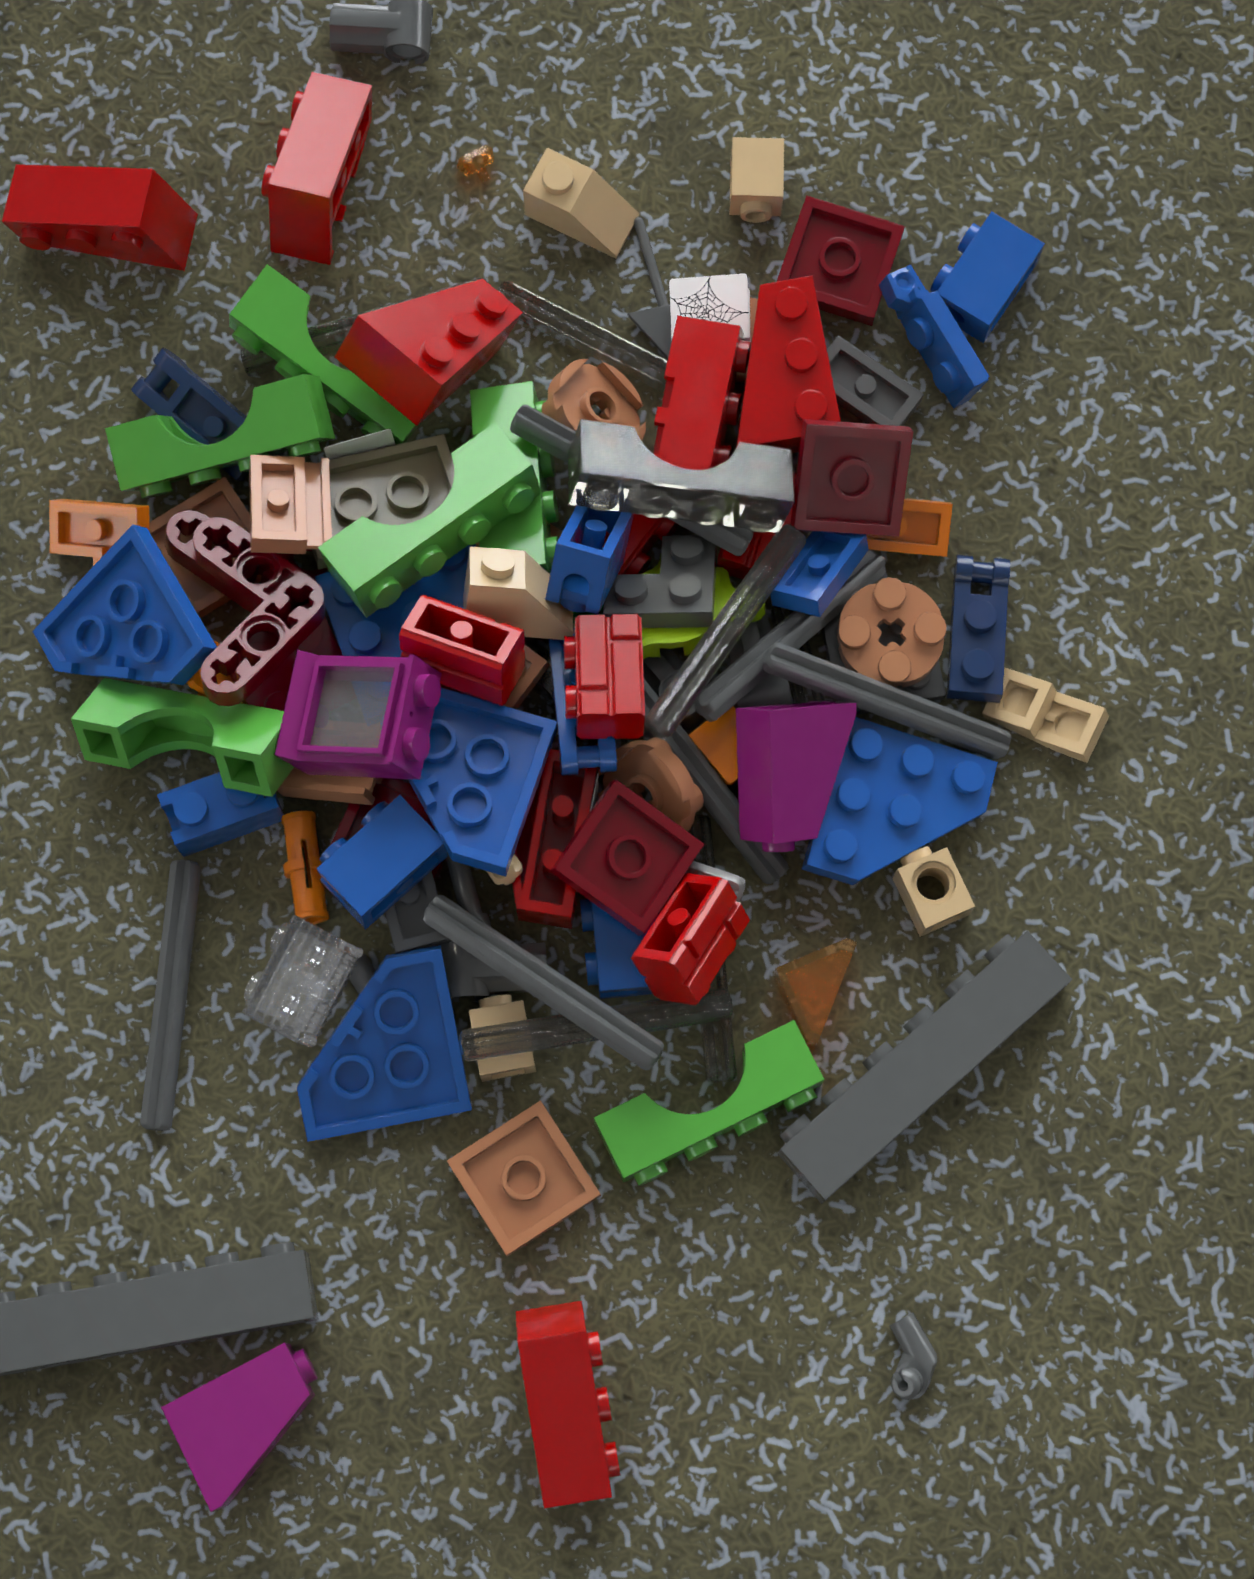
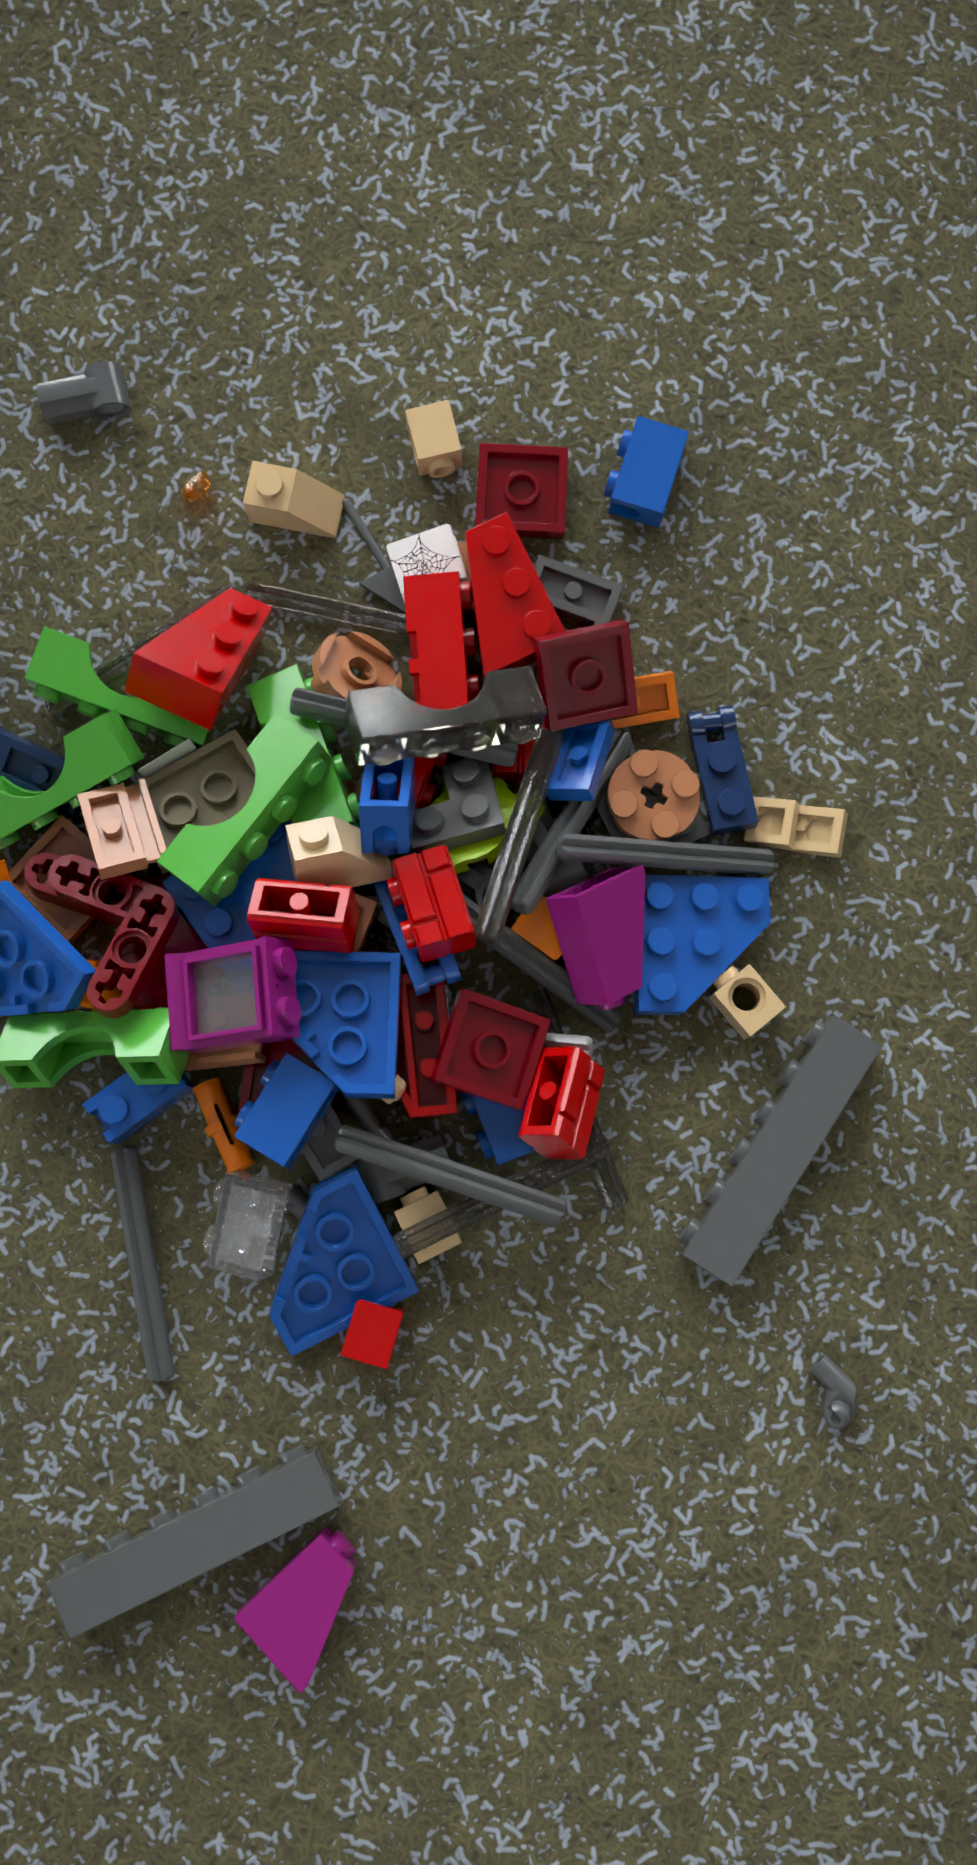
camera: 15 degrees left, 5 degrees up
wedge [261,72,372,265] -> none
nougat plate [447,1100,601,1257] -> none
red wedge [516,1301,621,1509] -> none
bright green arch [594,1020,824,1186] -> none
nougat plate [598,737,704,831] -> none
clear orange slope [773,938,857,1051] -> none
blue hinge [879,265,990,409] -> none
none -> red panel [341,1299,405,1369]

